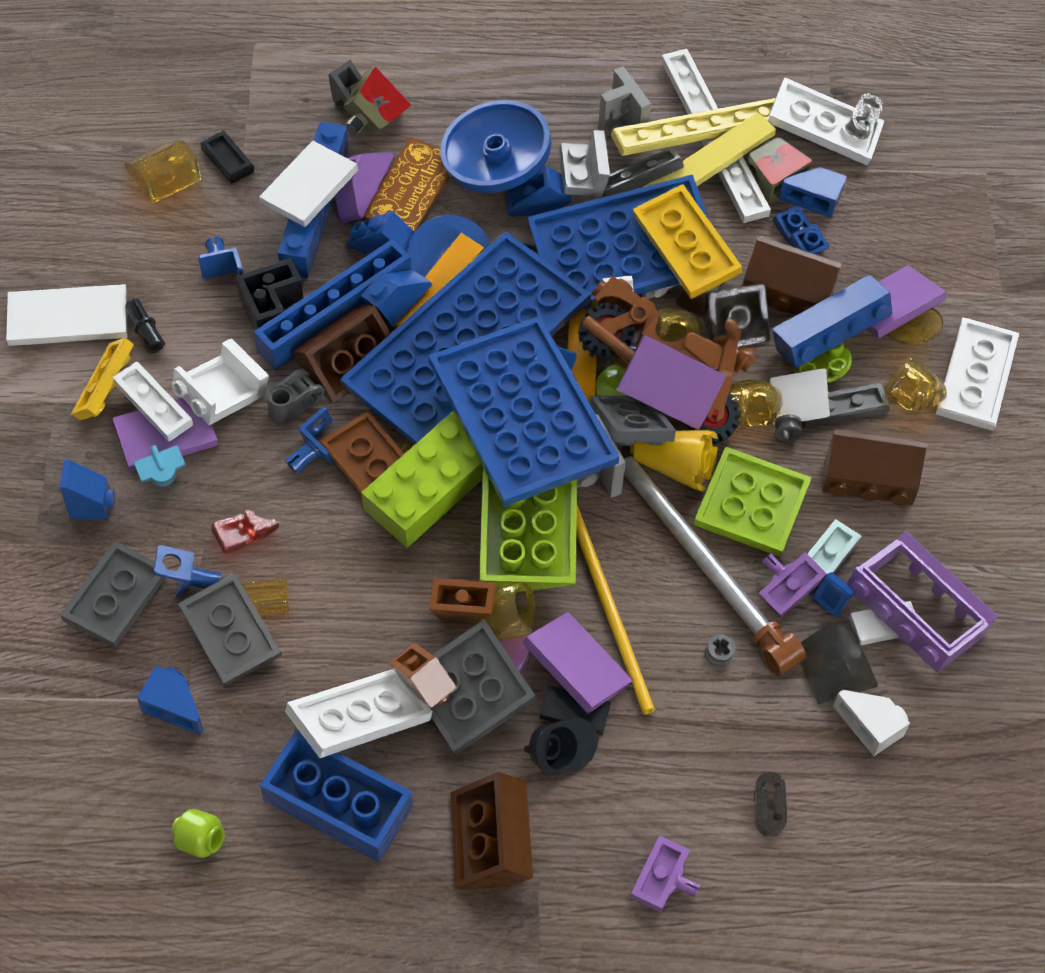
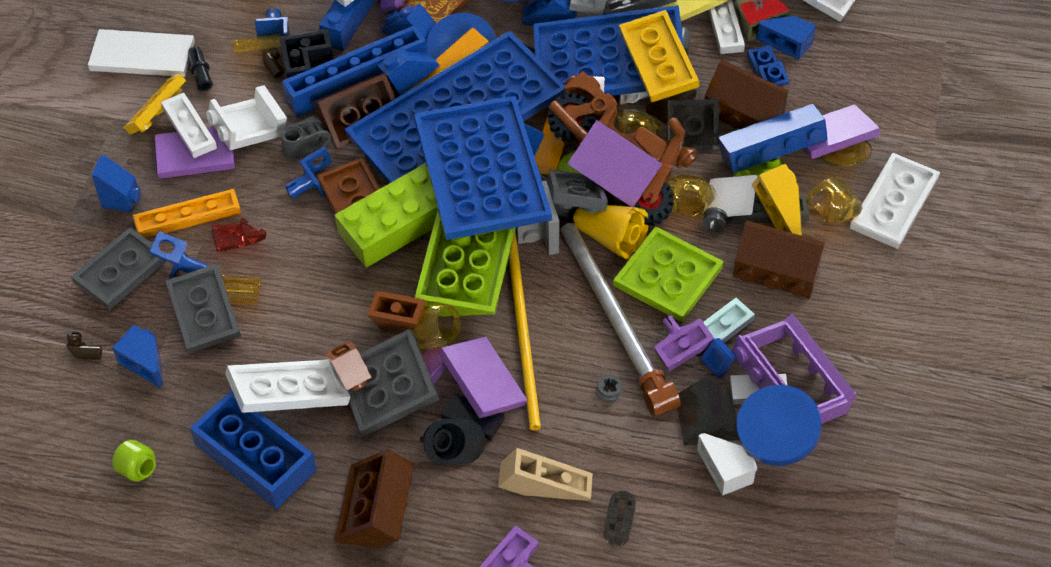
camera: 15 degrees right, 5 degrees down
medium azure piece [134,445,185,487] -> none
none -> dark brown arm [66,331,102,360]
none -> light orange tile [133,189,241,238]
none -> clear yellow tile [232,33,282,53]
none -> dark brown arm [262,47,284,78]
none -> tan slope [498,448,593,501]
none -> blue piece [737,385,822,466]
none -> yellow slope [751,163,802,236]

